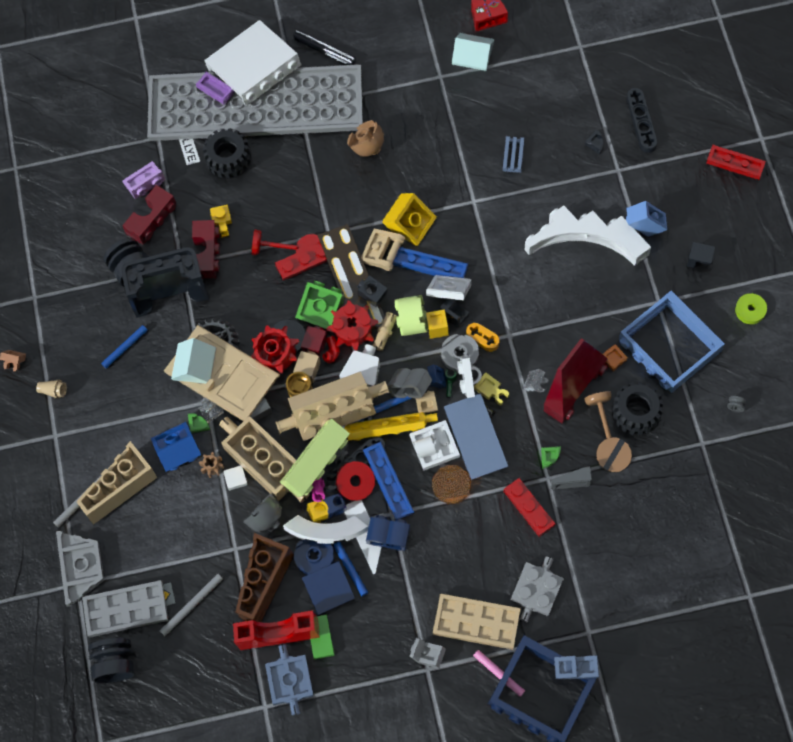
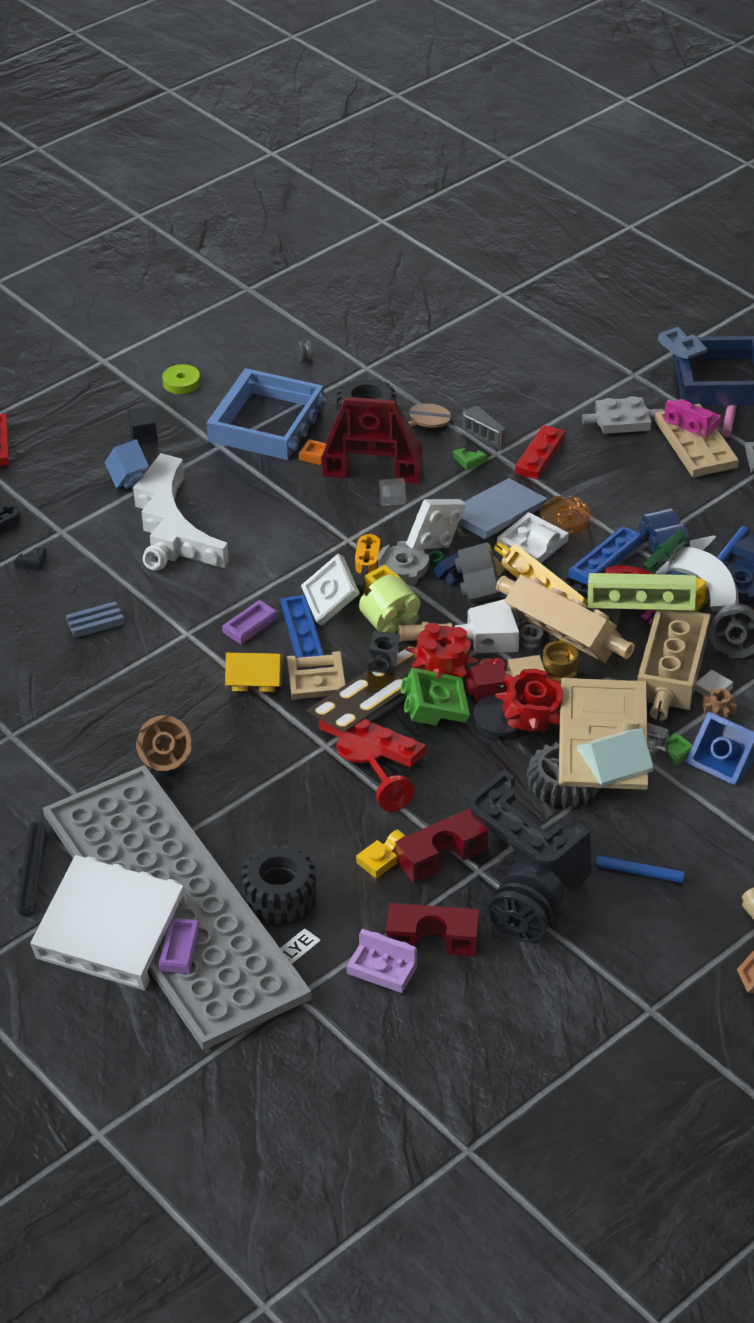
camera: 125 degrees left, 25 degrees down
none -> white plate [143,545,168,571]
none -> medium lavender tile [222,600,278,644]
none -> dark green pin [642,529,689,574]
none -> dark pink bracket [664,399,721,438]

